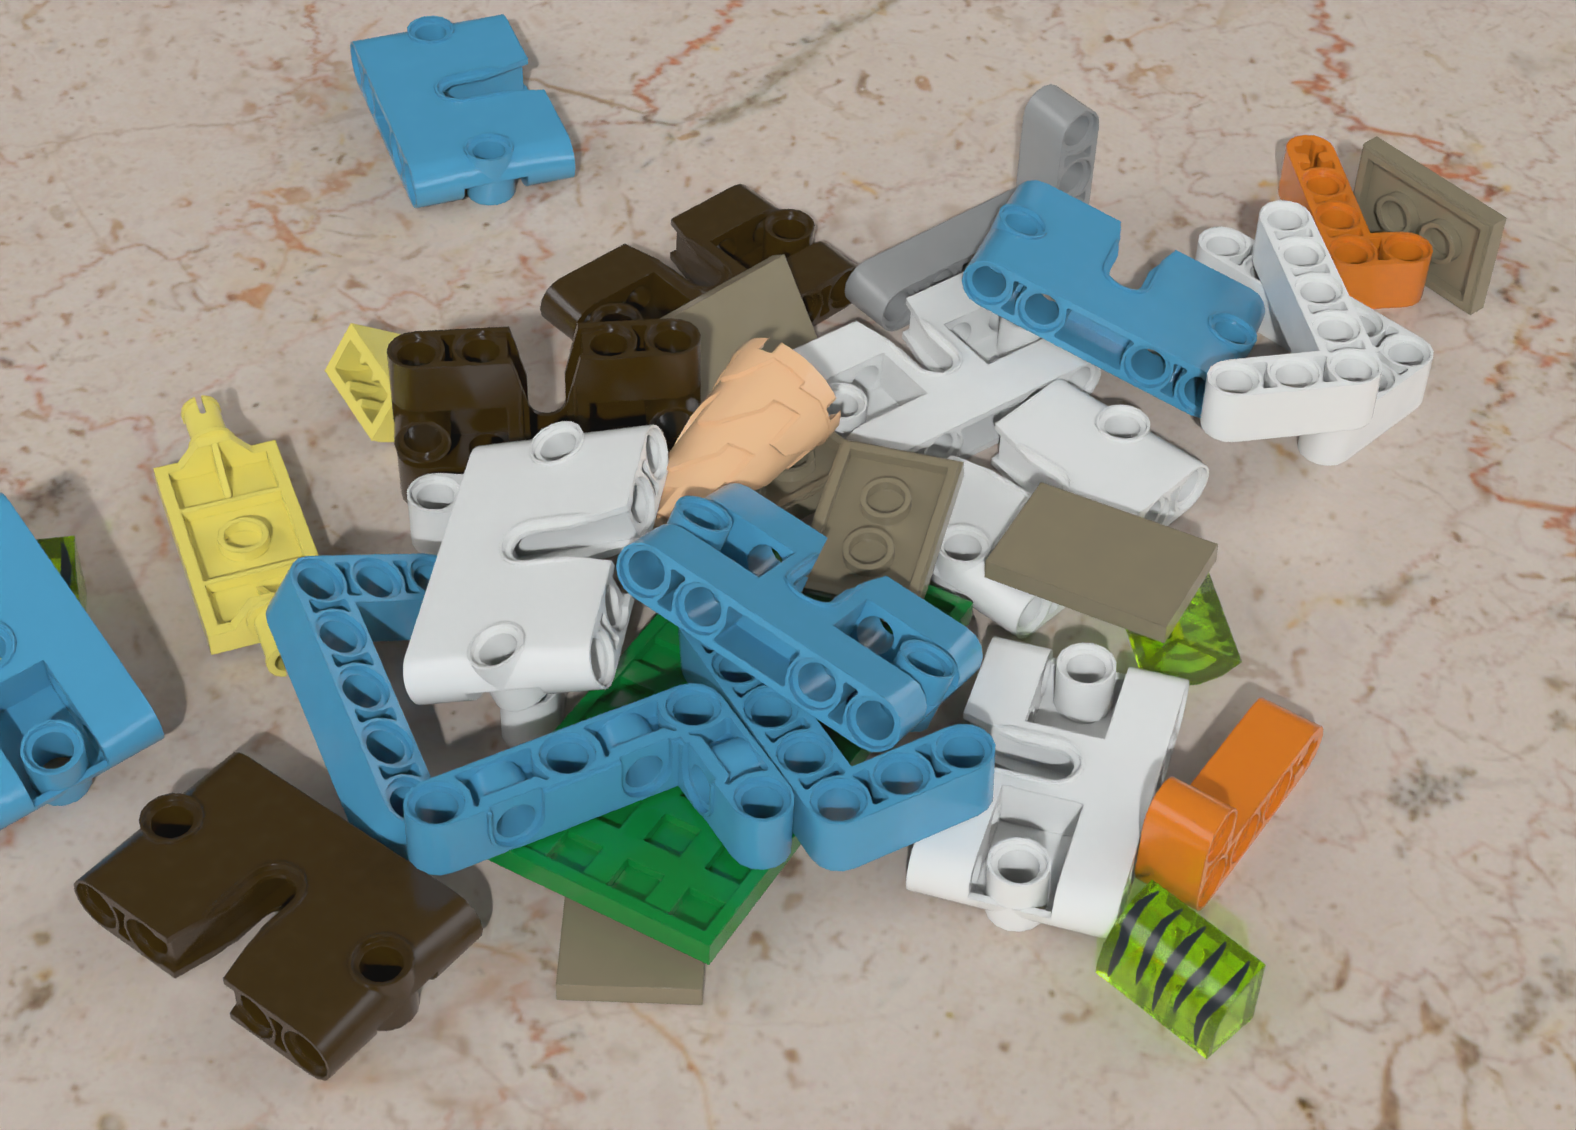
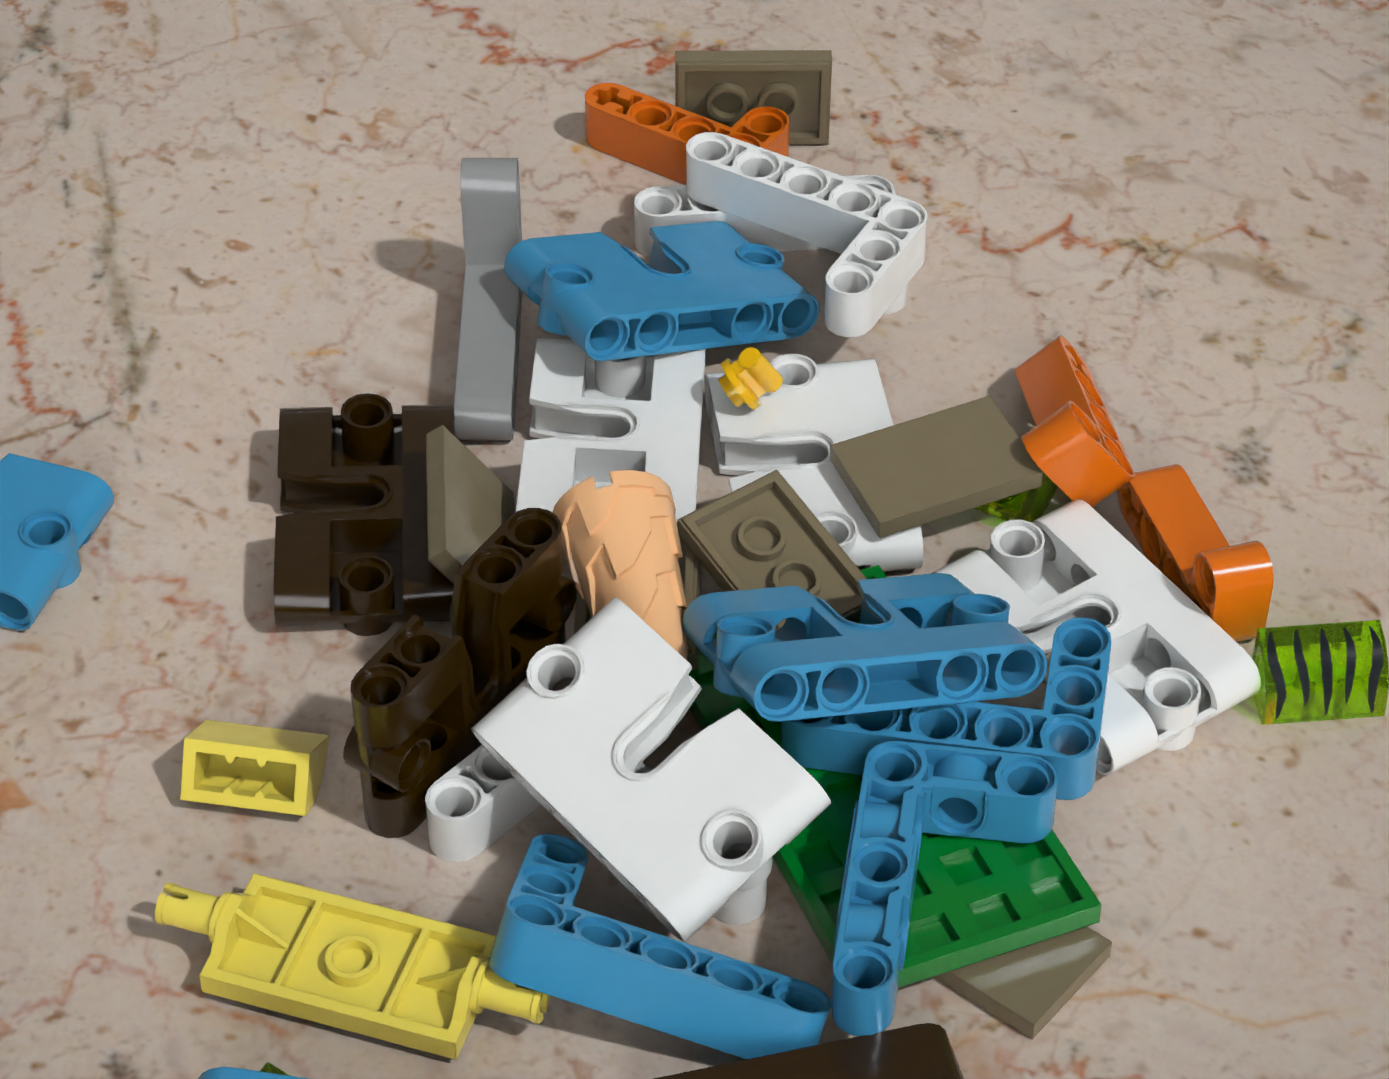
camera: 50 degrees left, 0 degrees up
none -> yellow plate [718,347,783,410]
none -> orange beam [1014,335,1135,508]

